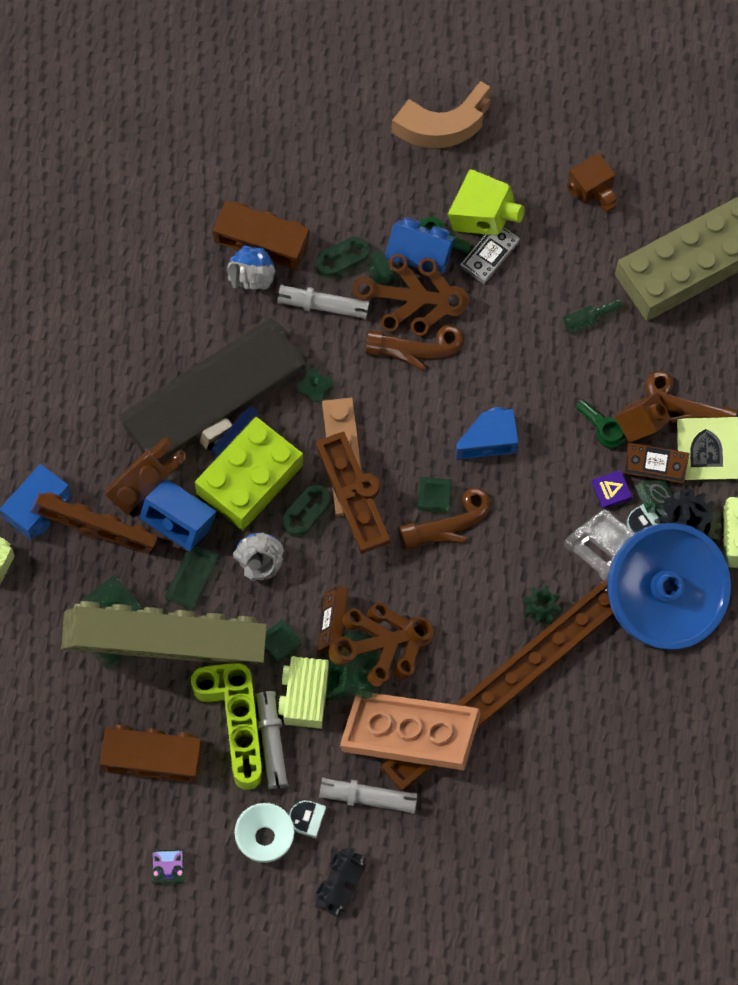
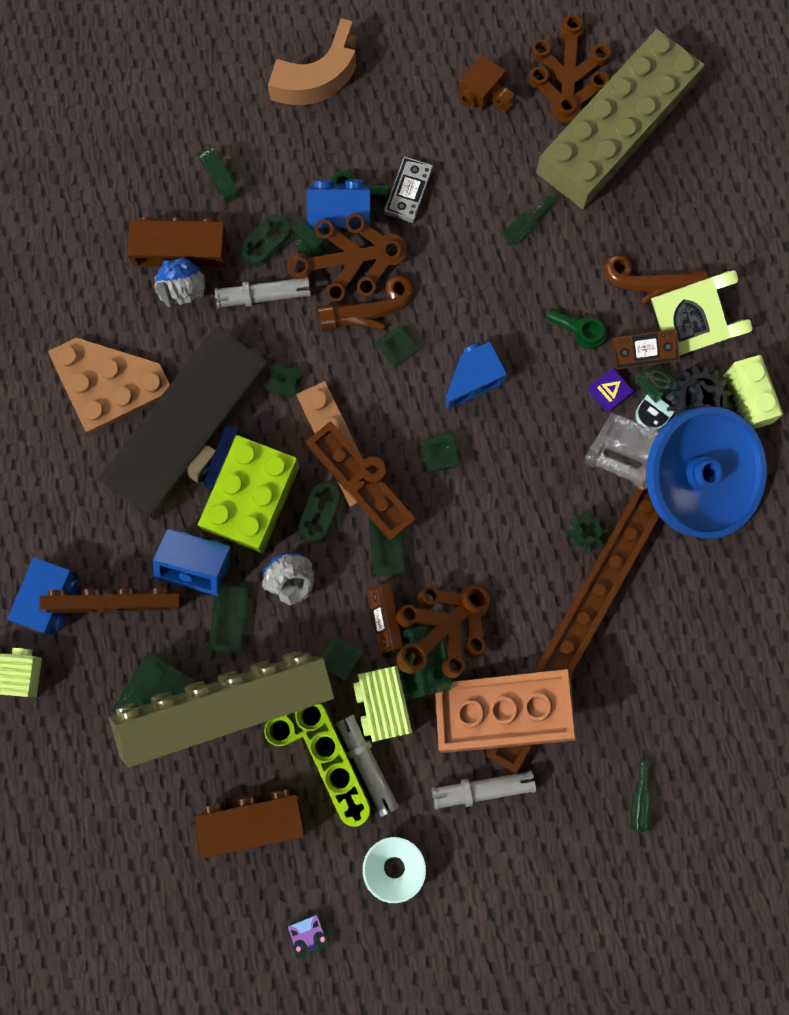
camera: 15 degrees left, 10 degrees up
reddish brown hinge [105,436,187,515] -> none
tile [290,801,326,839] -> none
black hinge [314,848,366,917] -> none
reddish brown plant [398,487,491,550] -> none
lime torso [448,169,525,235] -> none
reddish brown brick [615,393,671,442] -> none
none -> medium nougat plate [48,338,174,435]
none -> clear green beam [197,146,239,203]
none -> clear green tile [369,518,405,577]
none -> clear green tile [375,325,419,368]
none -> reddish brown plant [529,15,611,124]
none -> clear green axle [630,759,653,832]

